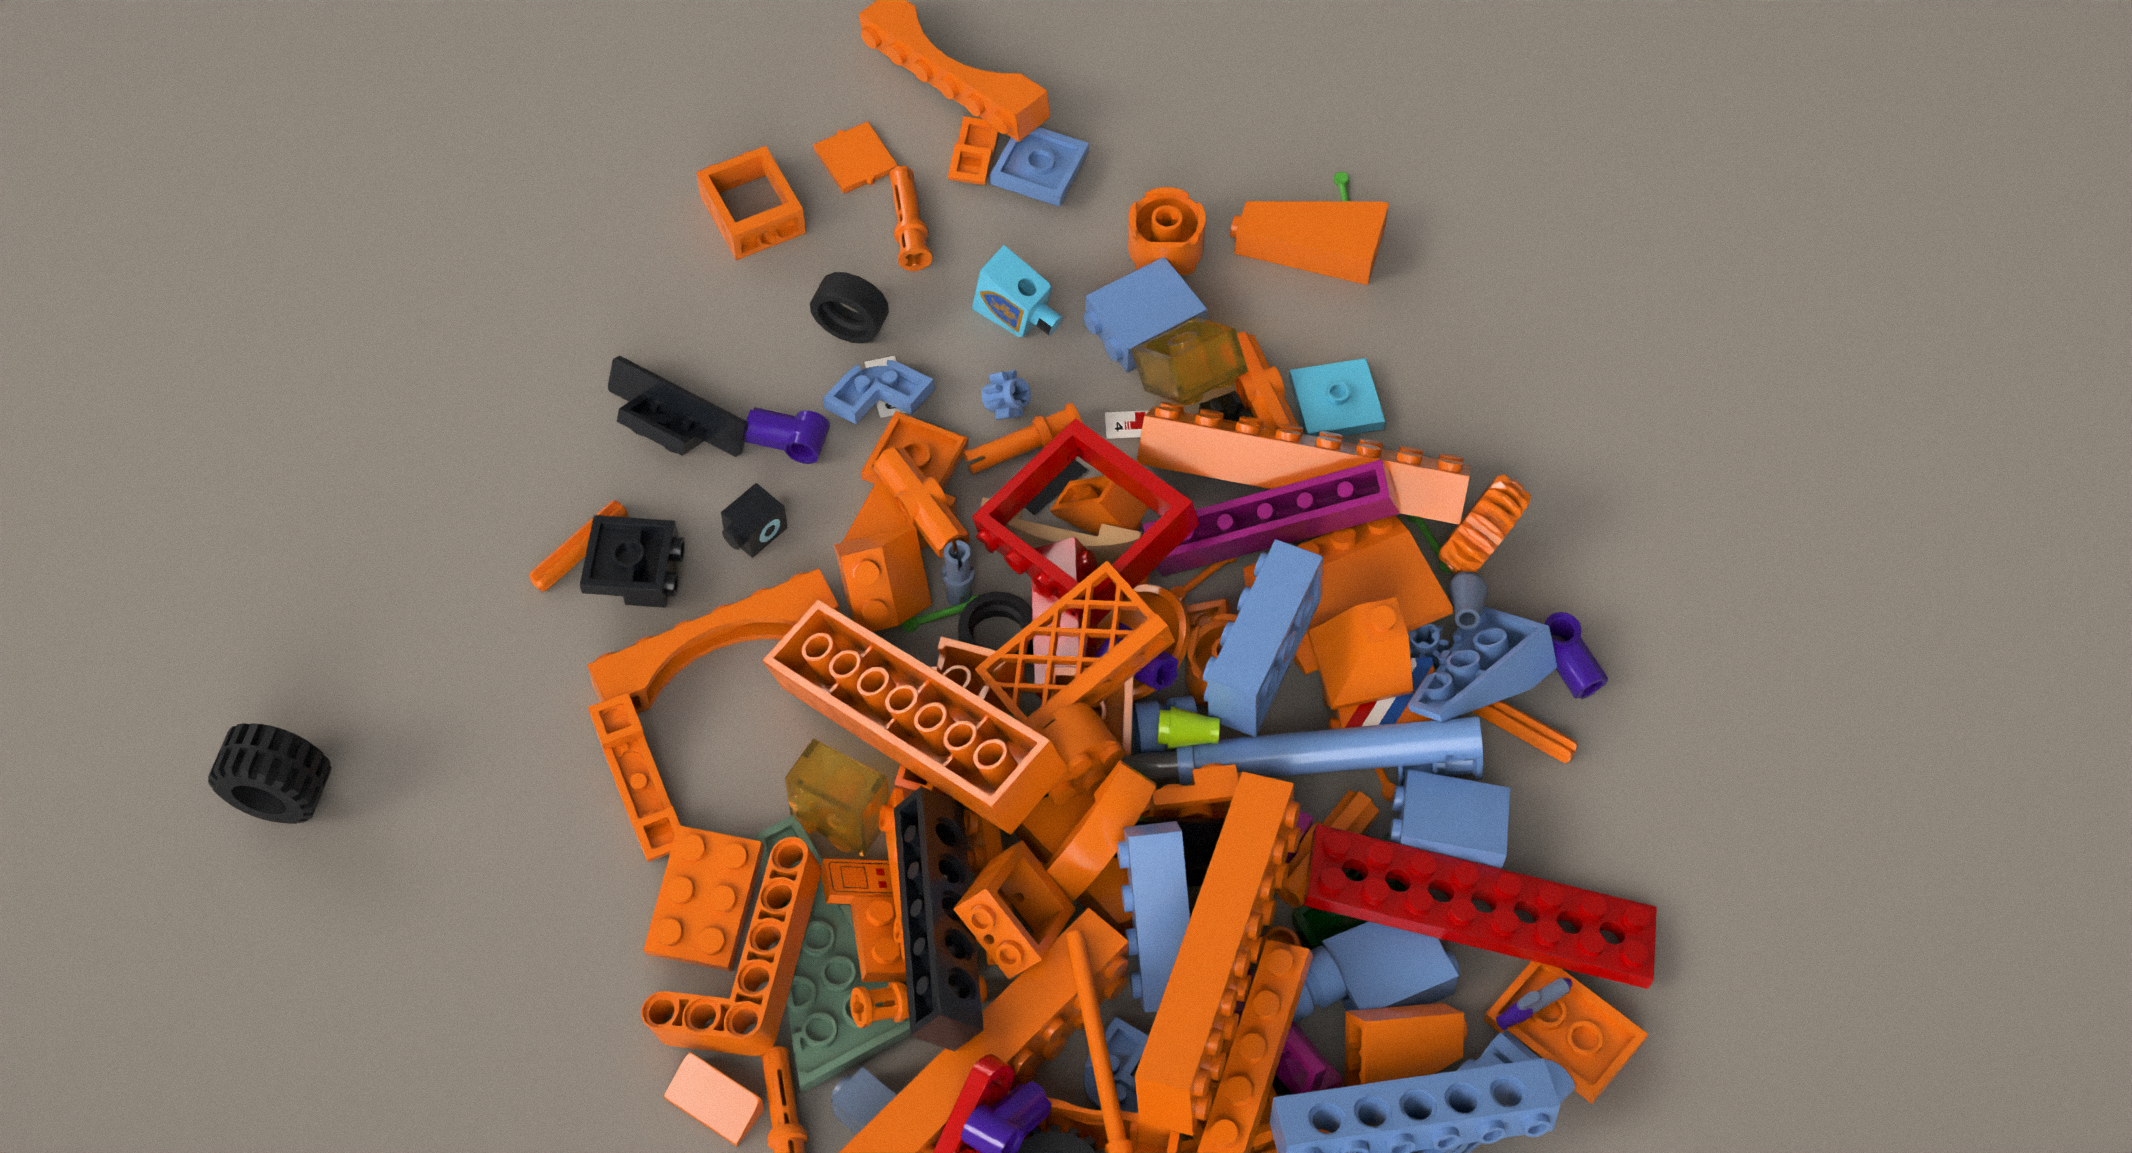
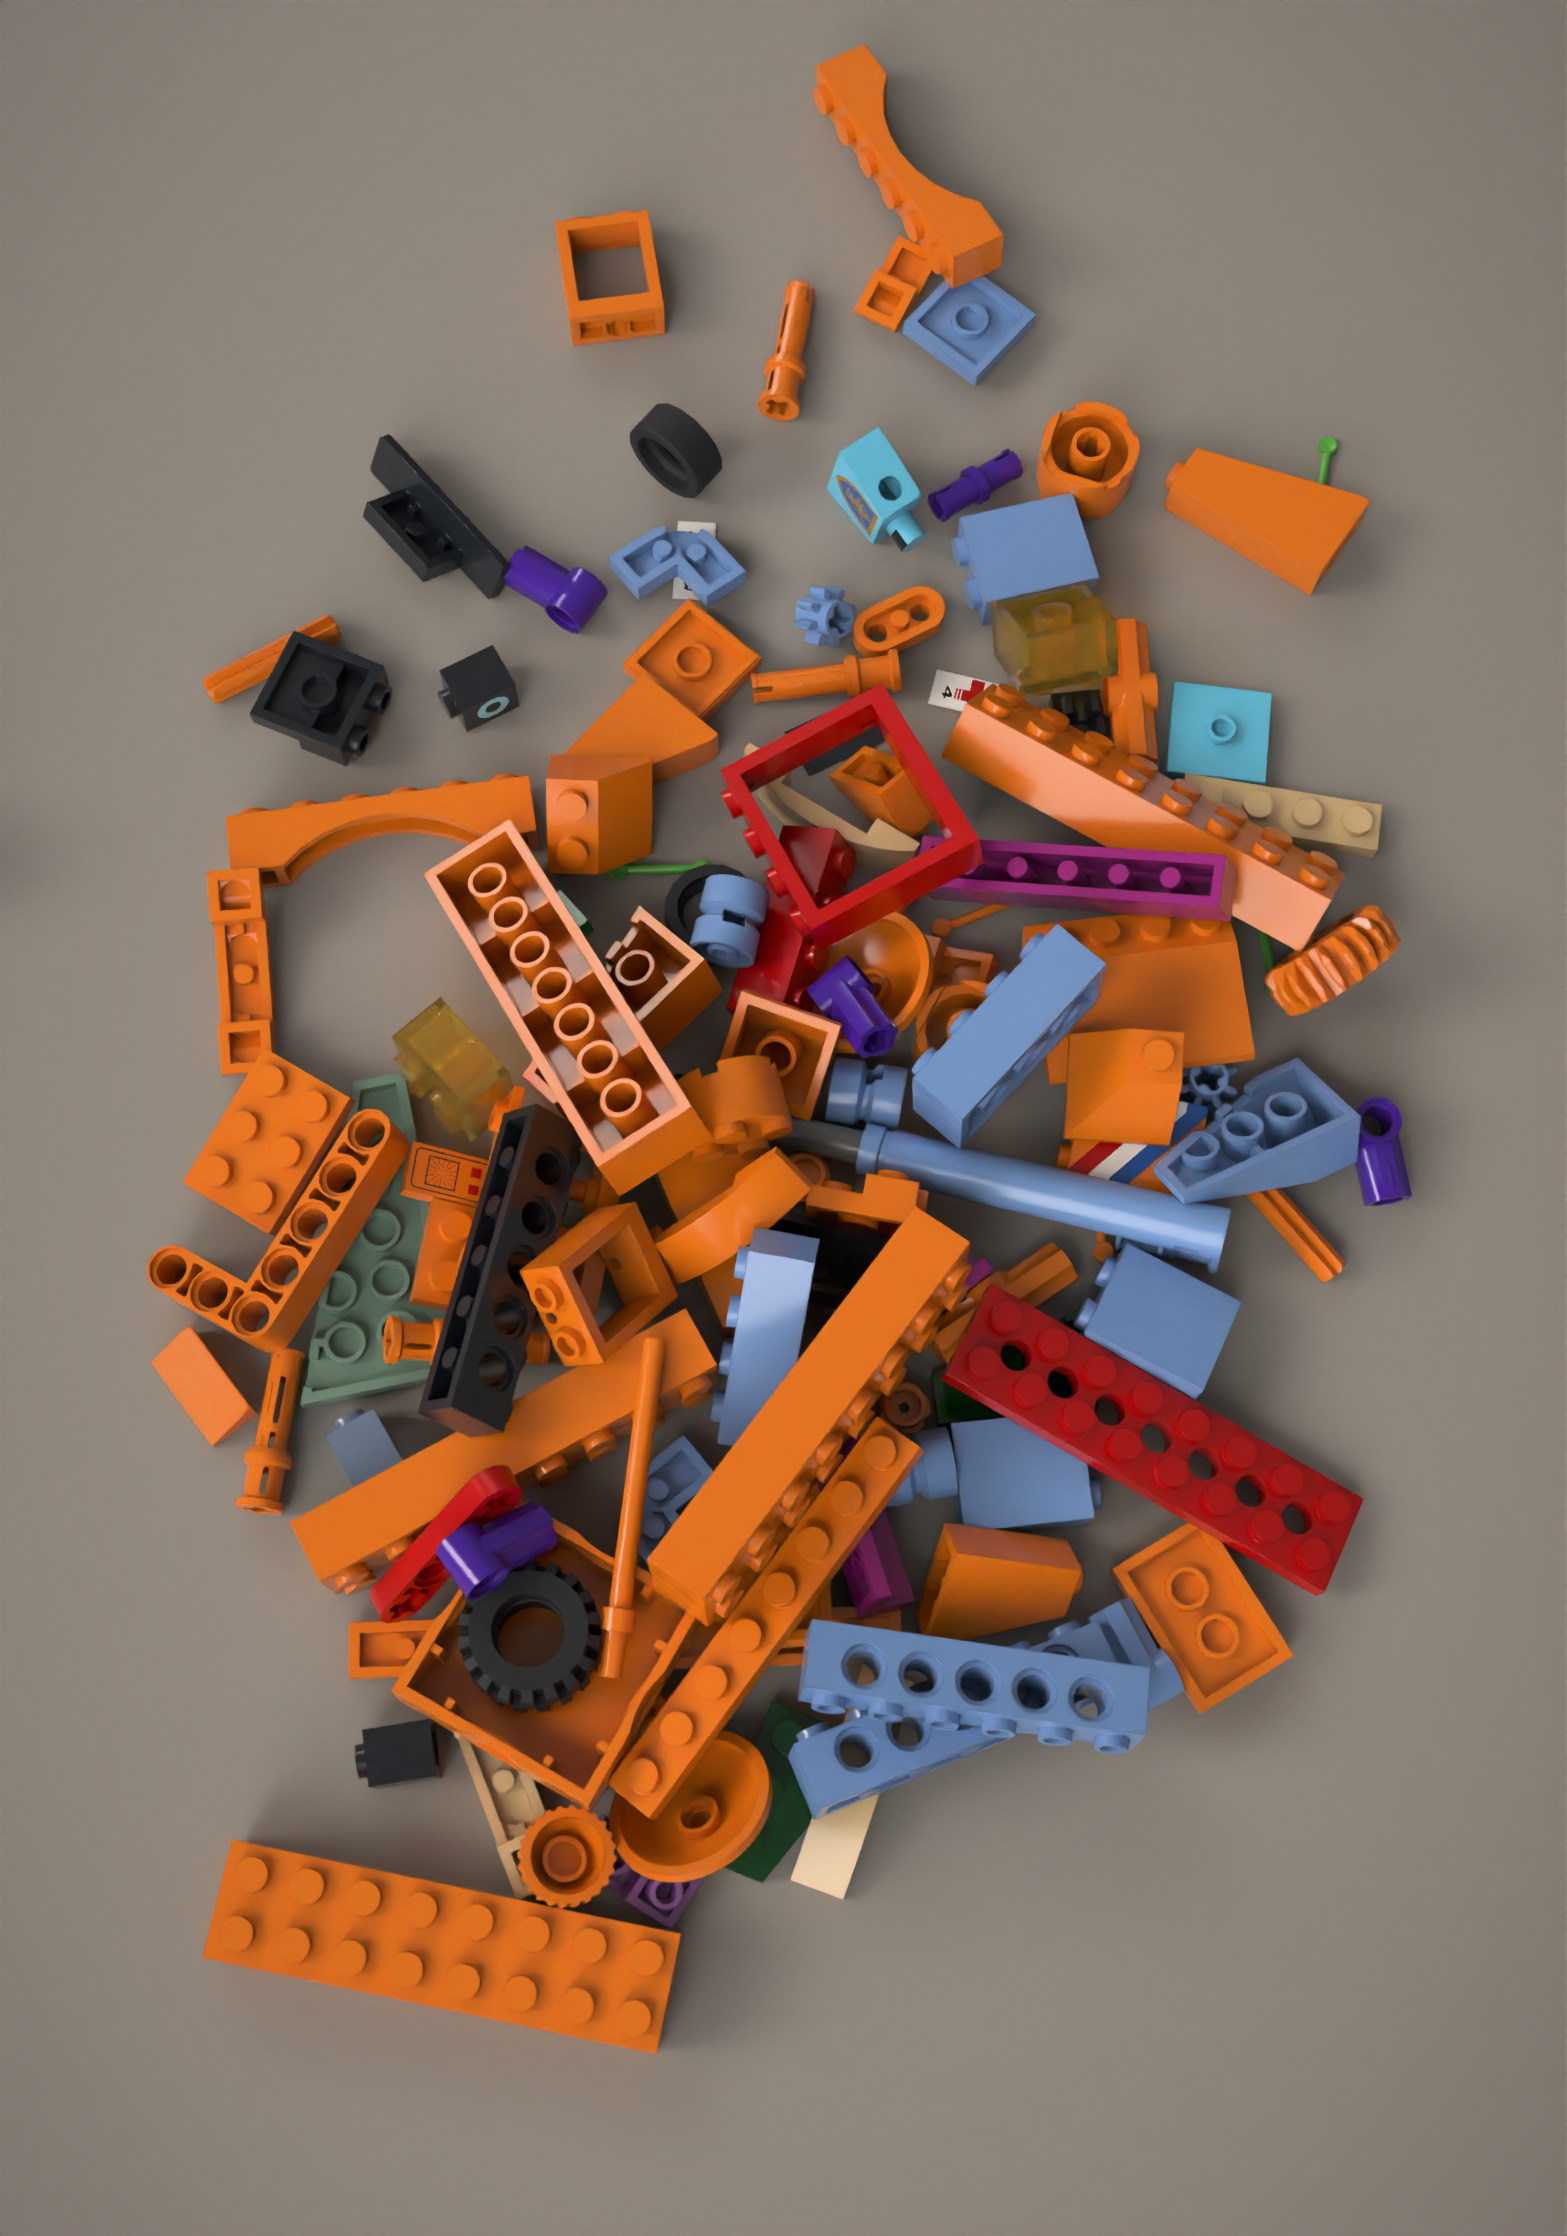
camera: 15 degrees right, 15 degrees up
orange piece [813,121,898,194] -> none
orange piece [873,446,969,558] -> none
sand blue pin [942,541,975,606] -> none
orange fence [975,561,1175,729] -> none
lime cone [1157,706,1220,749] -> none
sand blue cone [1446,571,1488,629] -> none
sand blue piece [1496,977,1572,1030] -> none
none -> medium blue wheel [689,874,770,968]
none -> orange plate [853,586,945,657]
none -> dark purple pin [928,449,1023,522]
none -> tan plate [1183,773,1383,858]

